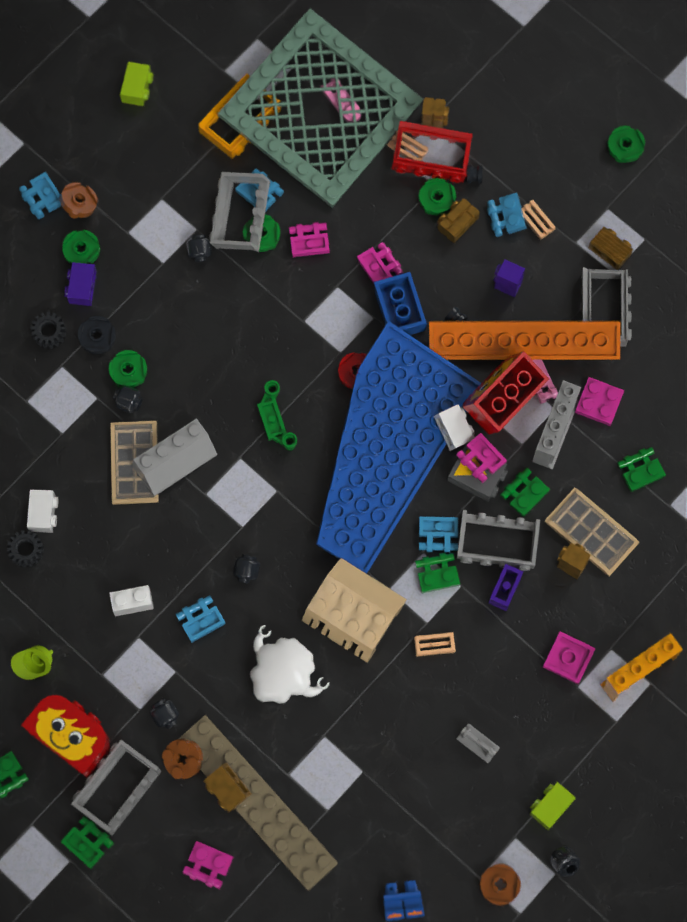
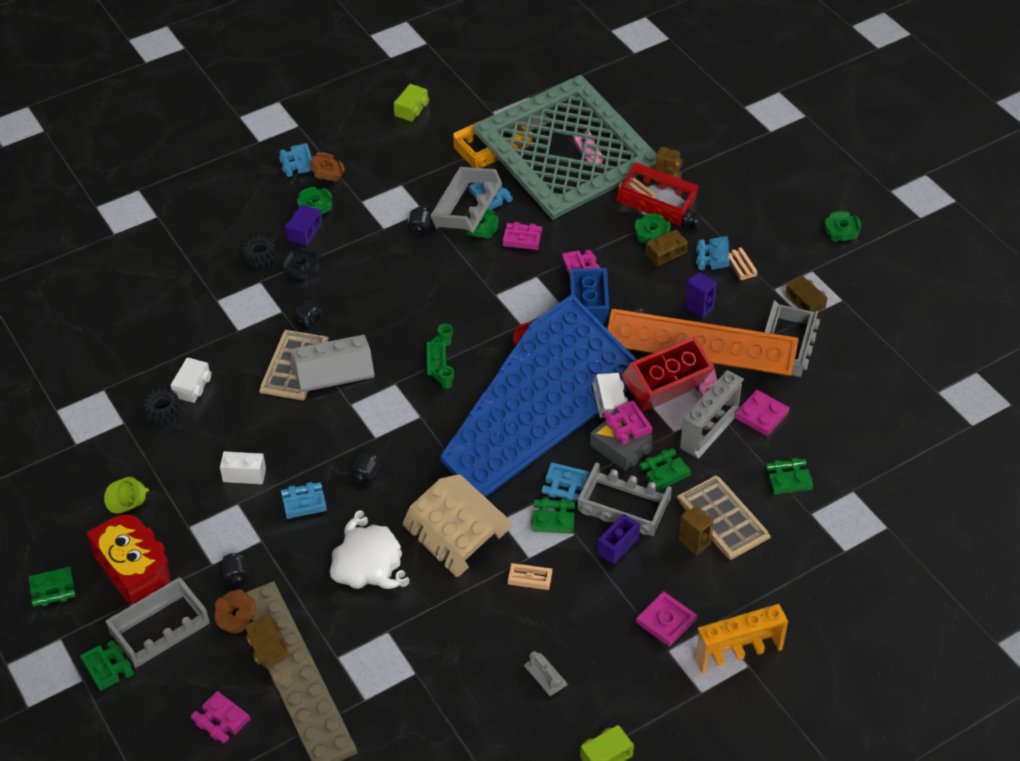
camera: 15 degrees right, 25 degrees down
green plate [109,350,147,388] -> none

